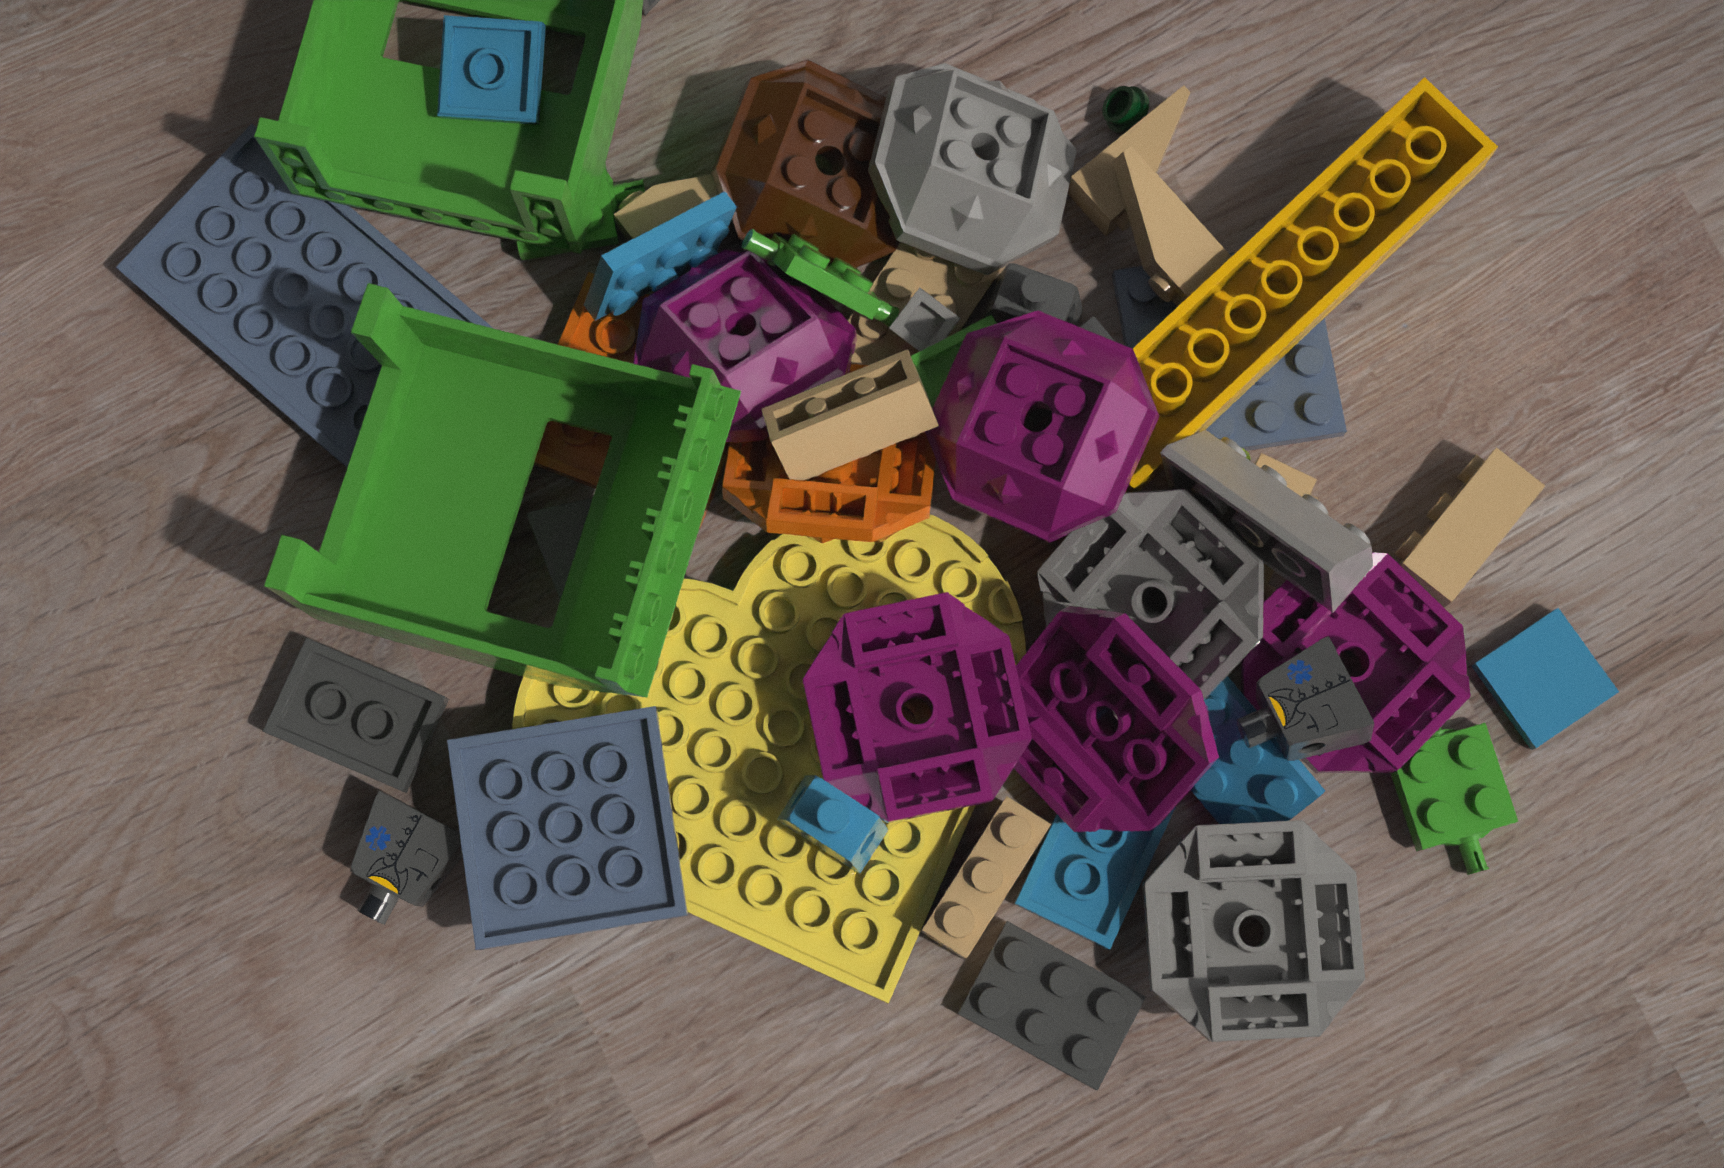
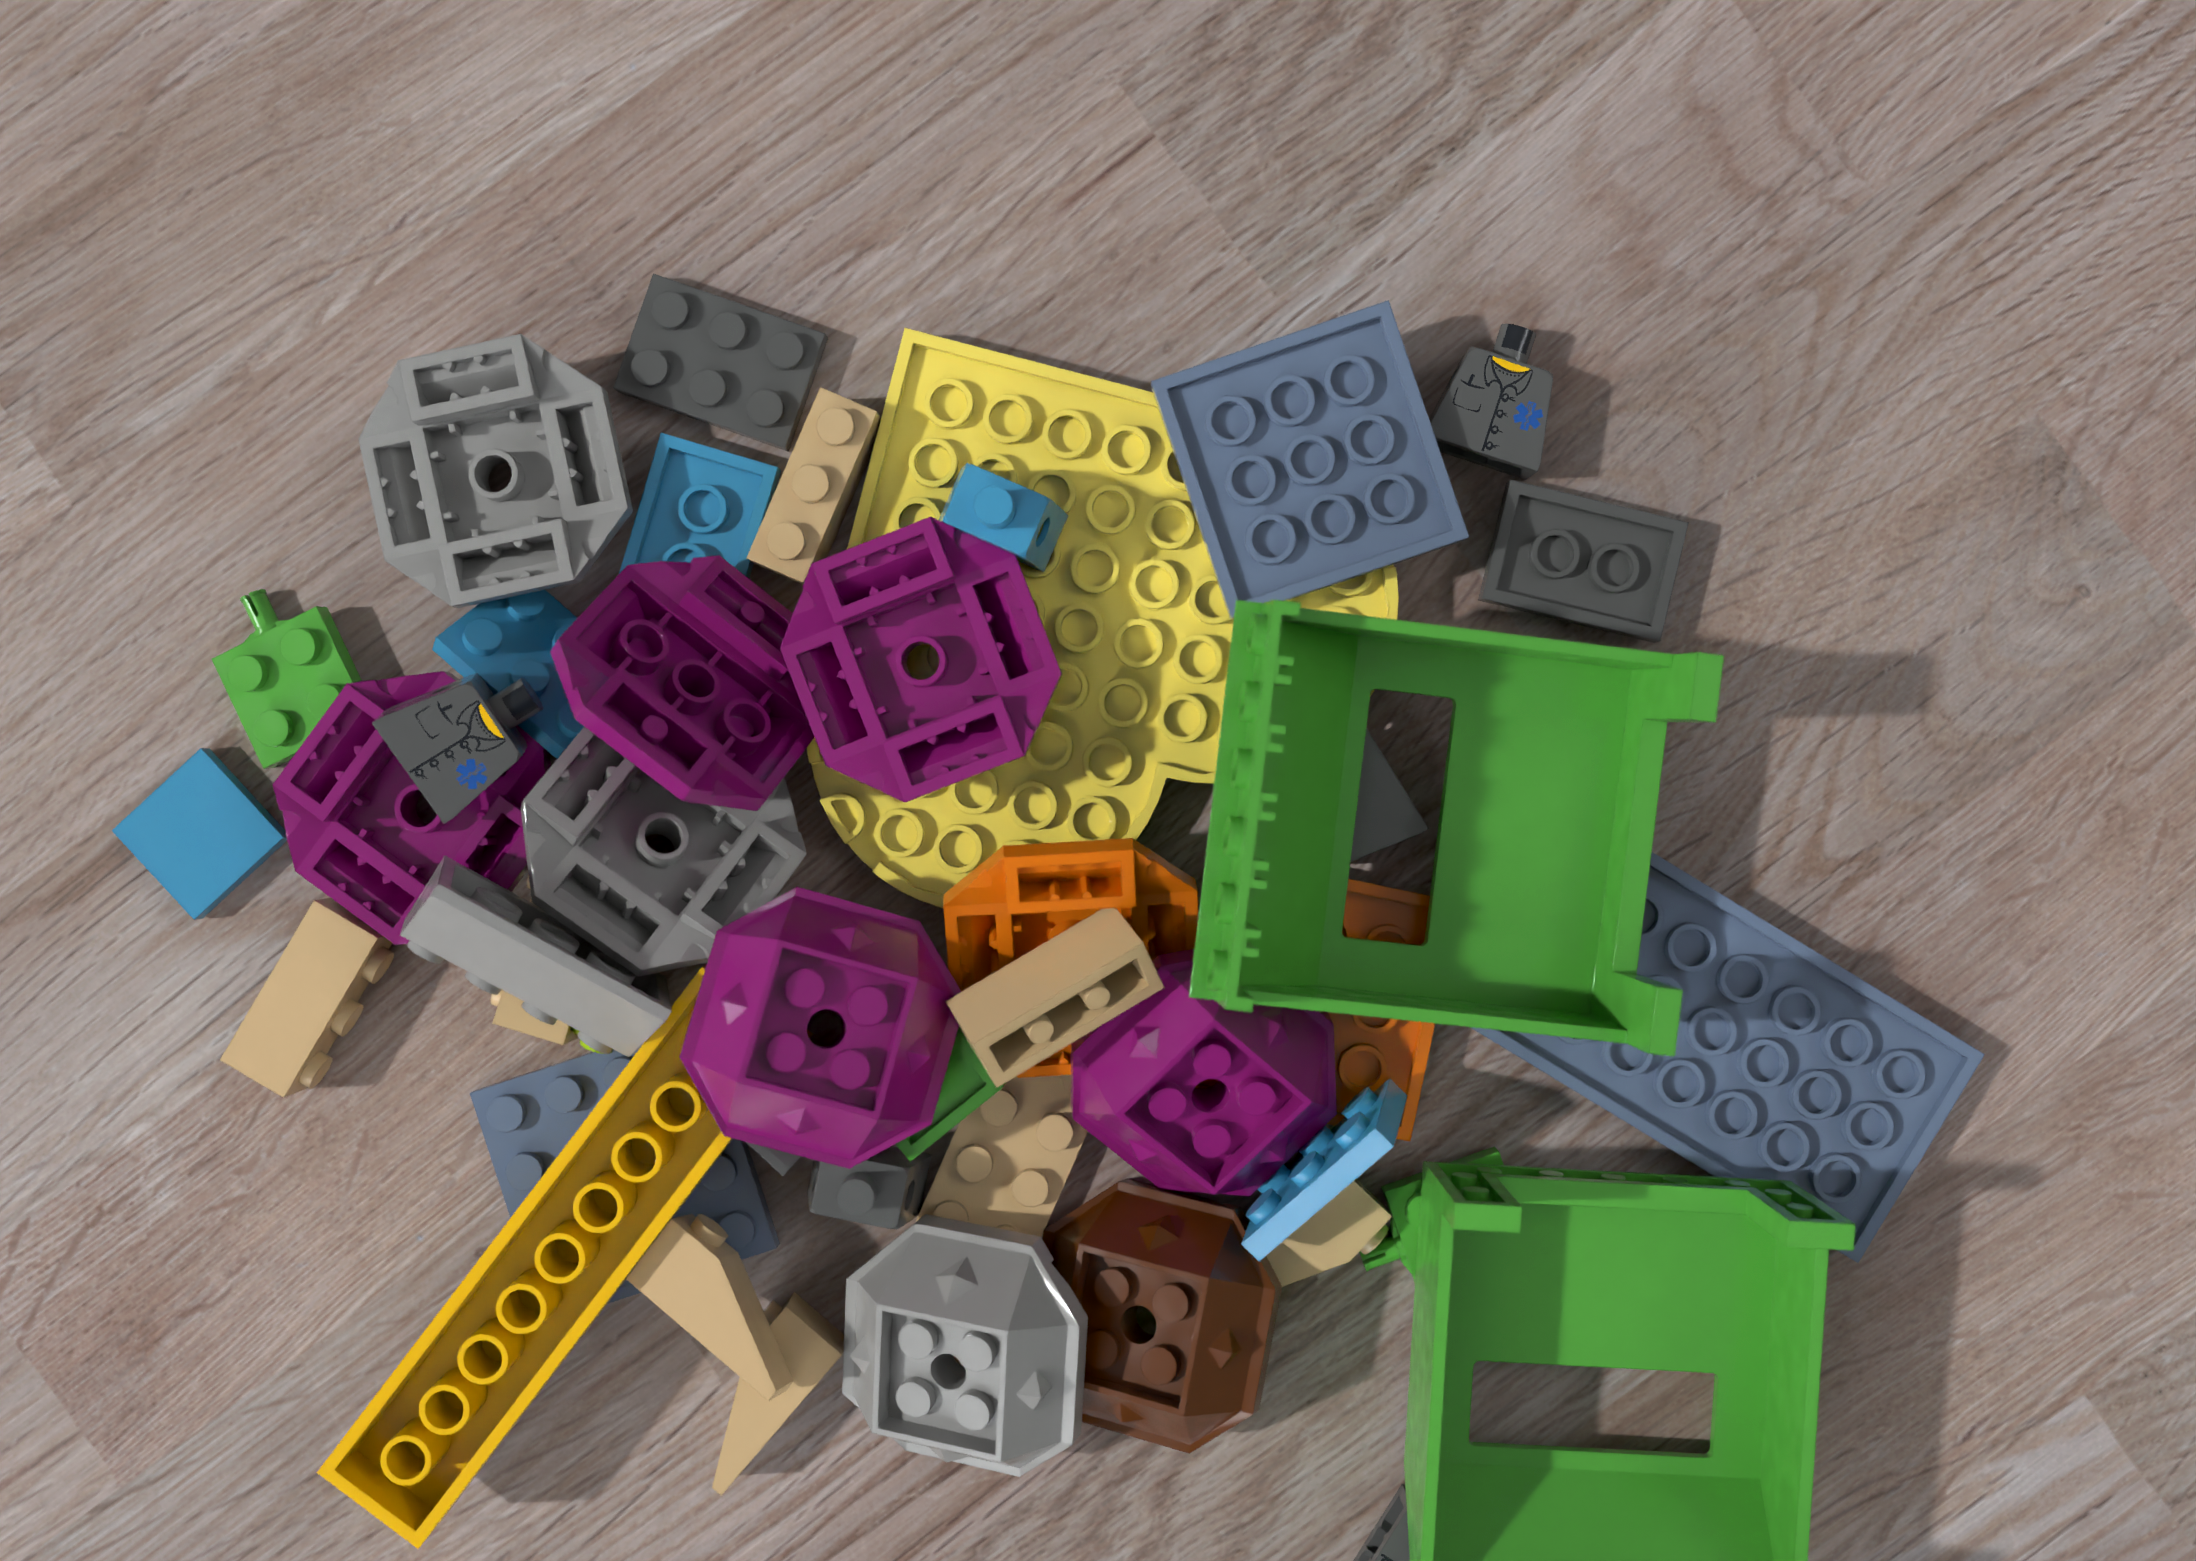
camera: 170 degrees right, 10 degrees up
dark azure tile [437,15,546,125] -> none
bright green plate [742,229,899,327] -> none
light grey plate [889,288,961,351] -> none
dark green plate [1102,86,1149,135] -> none

